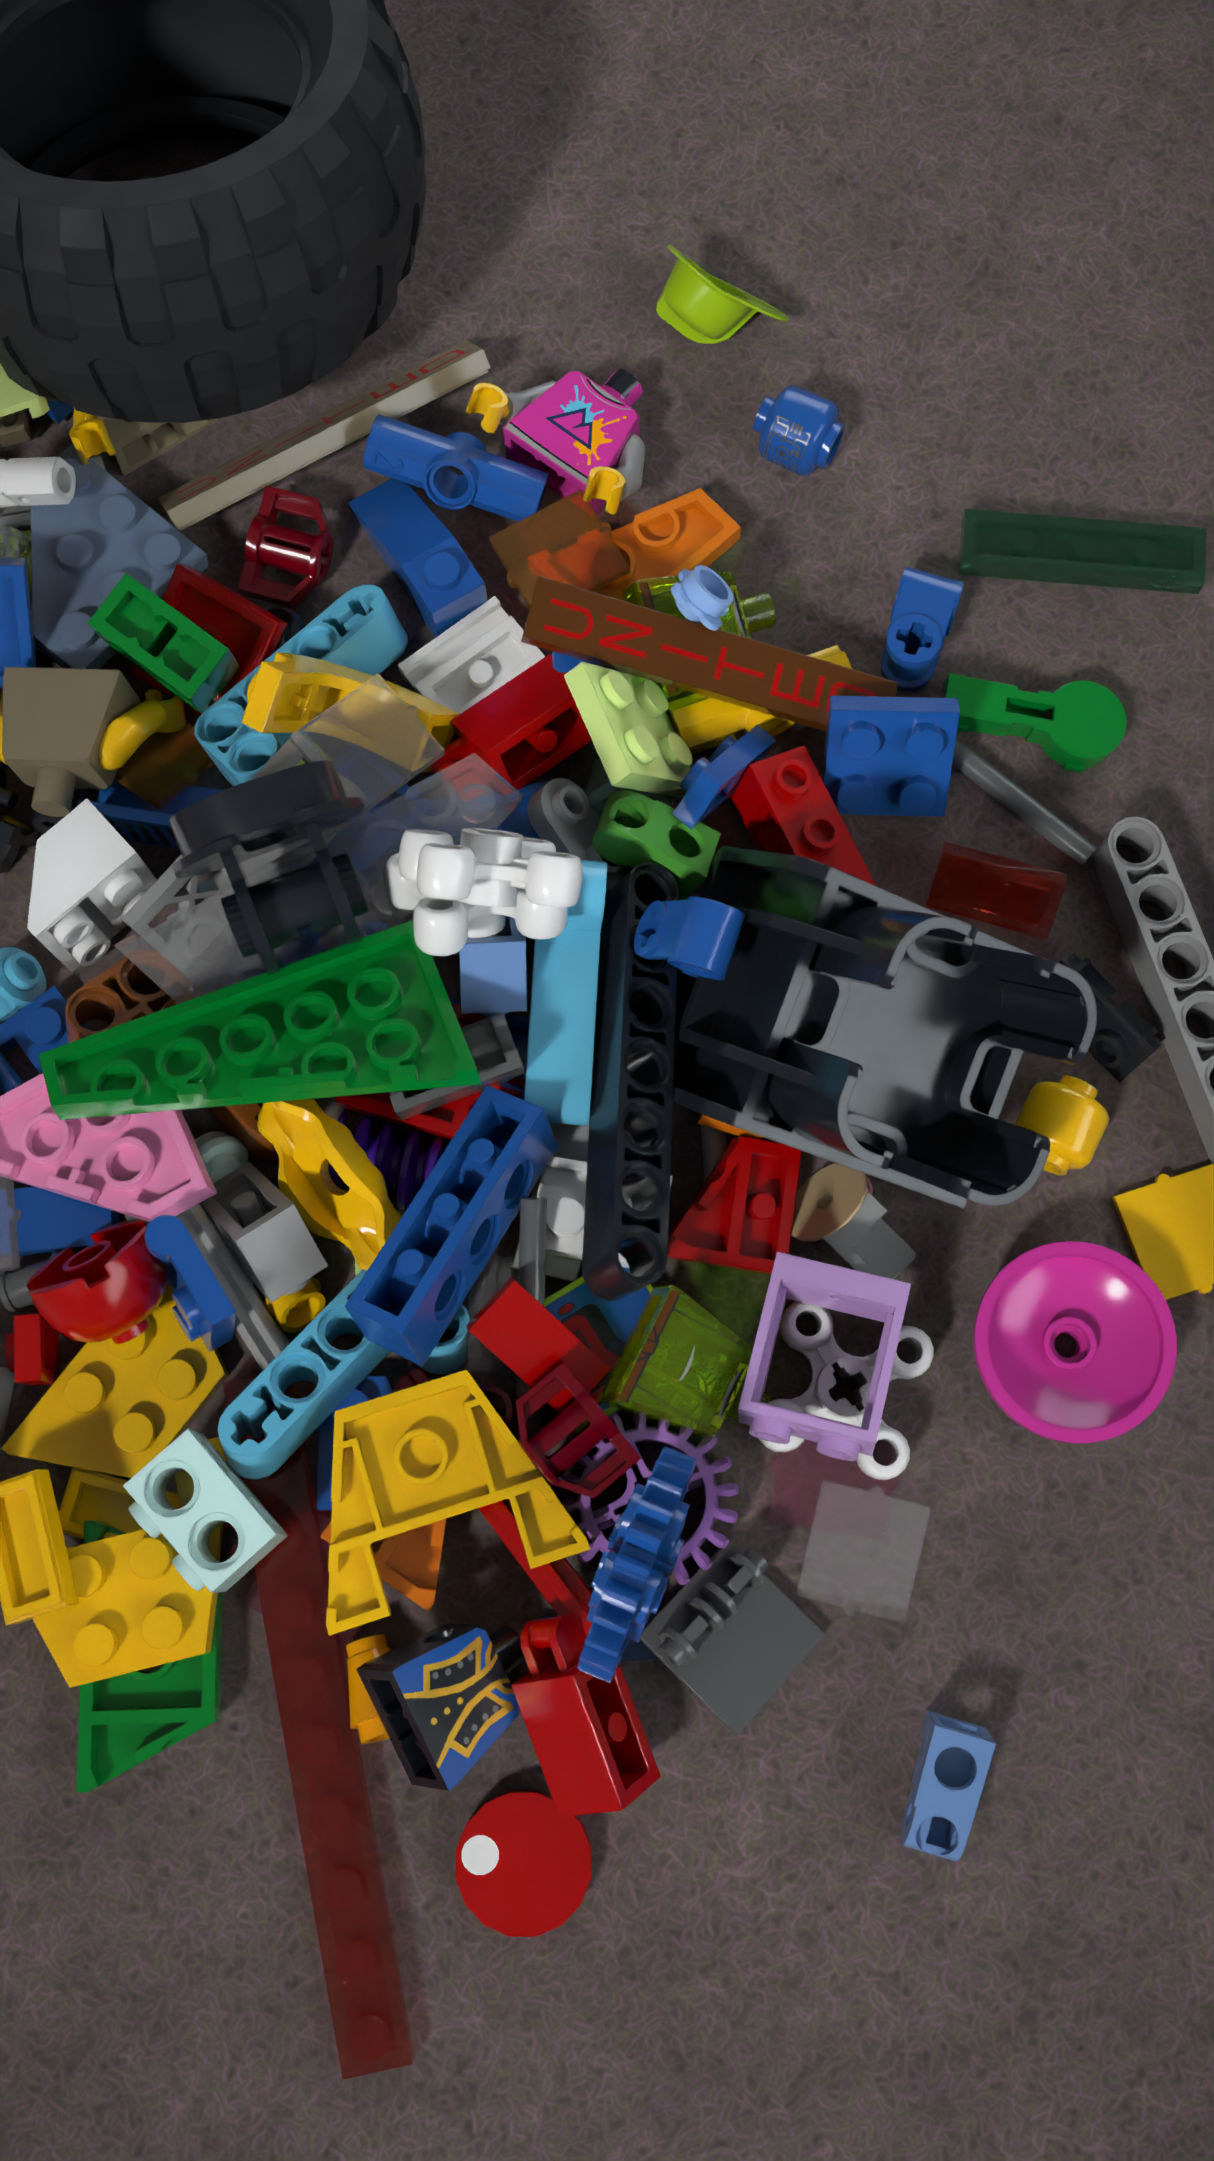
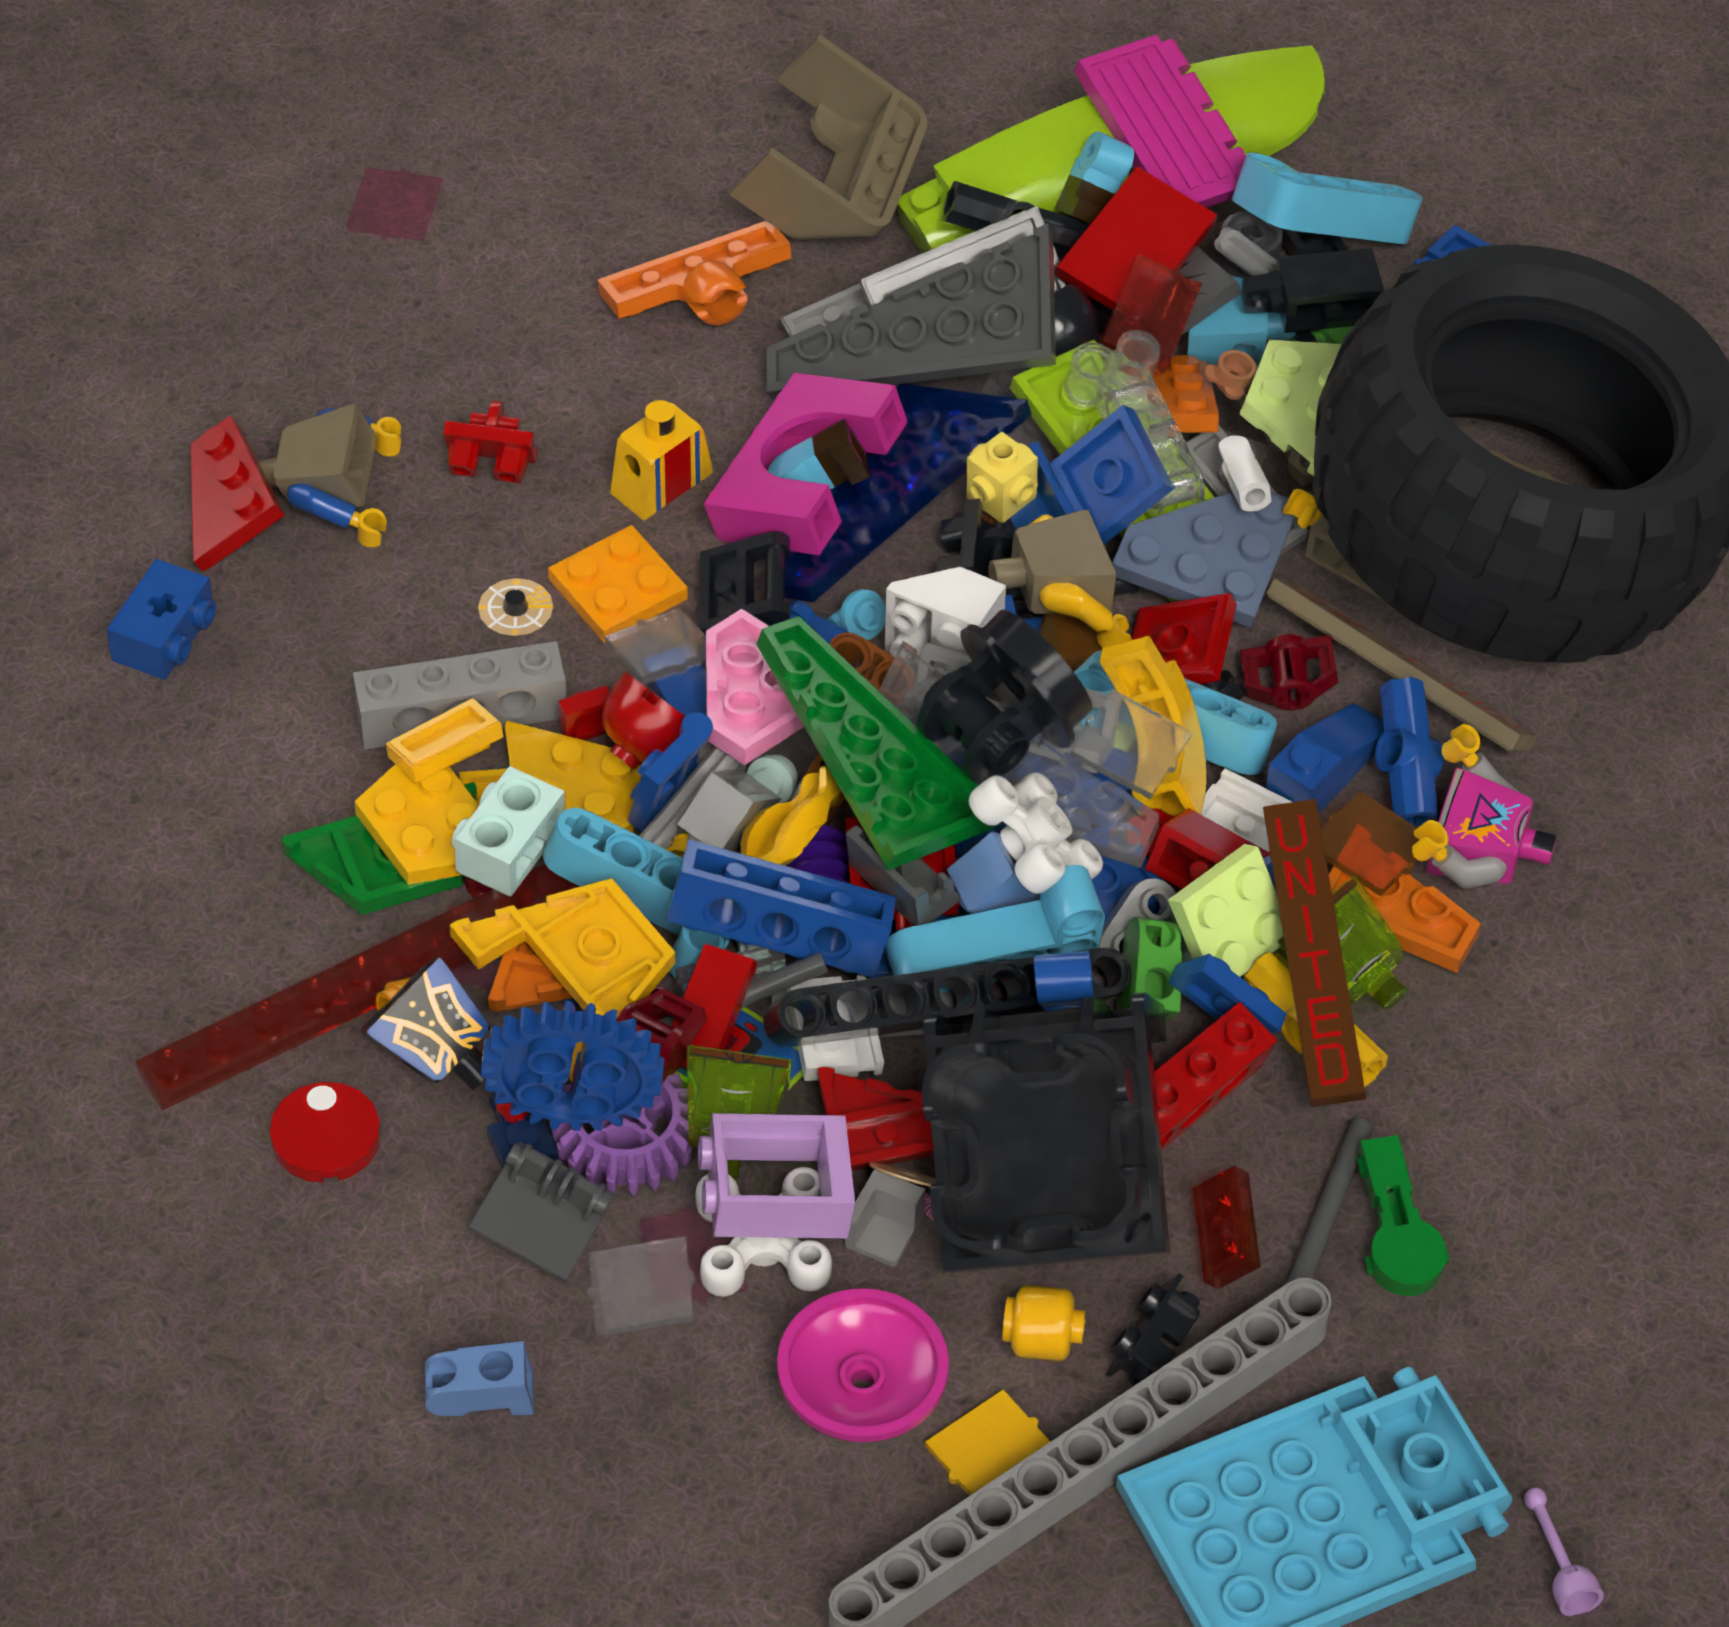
camera: 65 degrees right, 25 degrees down
green brick [87,573,240,714] -> none
white gear [399,828,583,907] -> none
red brick [511,1614,661,1817] -> none
lime piece [656,244,789,344] -> none
light blue plate [671,565,733,631] -> none
blue head [753,385,845,476] -> none
blue plate [822,696,960,817] -> none
blue piece [881,567,965,692] -> none
clear green plate [958,509,1207,594] -> none

